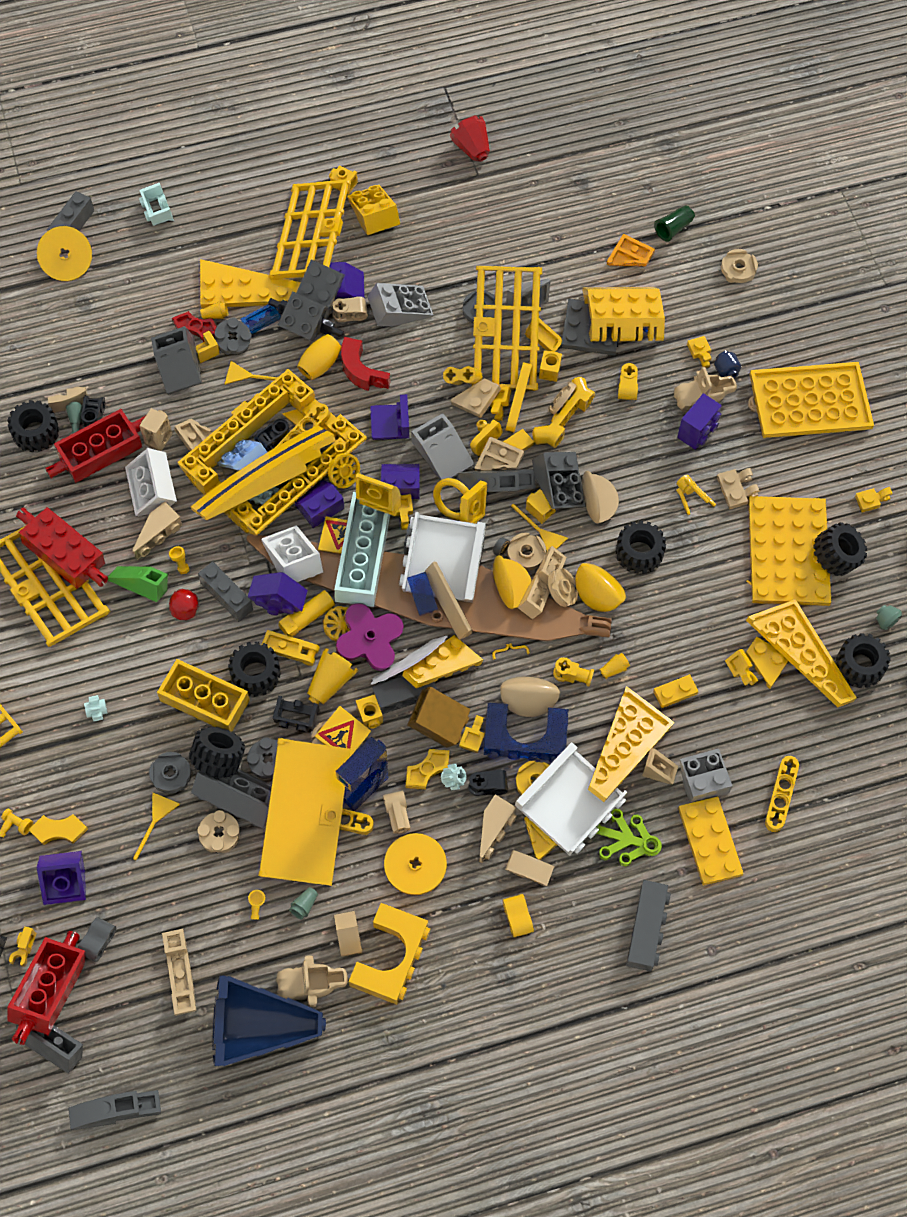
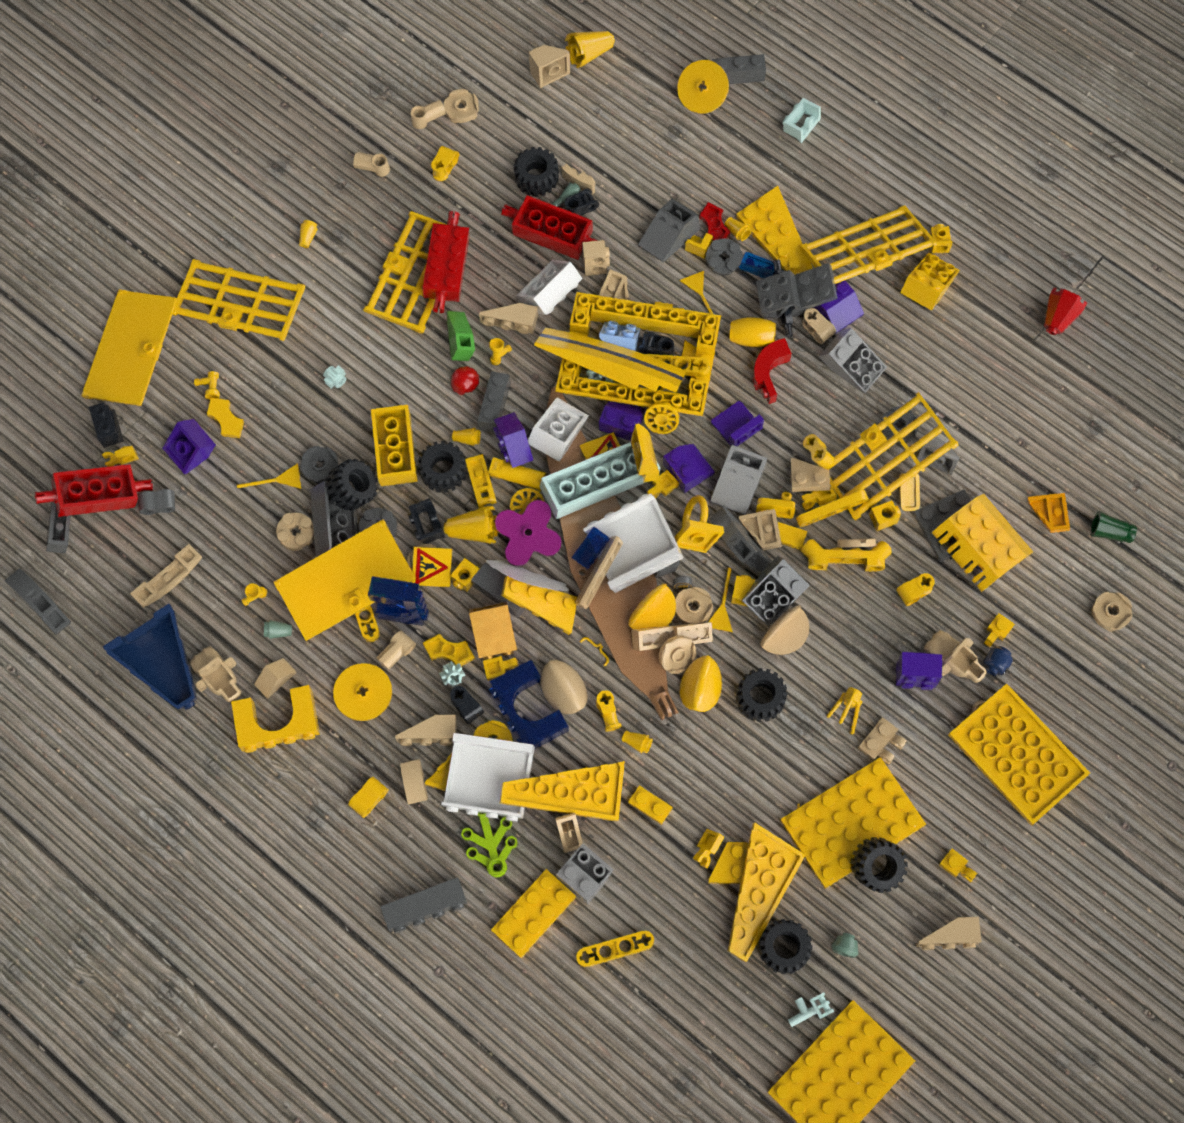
camera: 60 degrees right, 5 degrees up
none -> yellow cone [452,428,481,446]

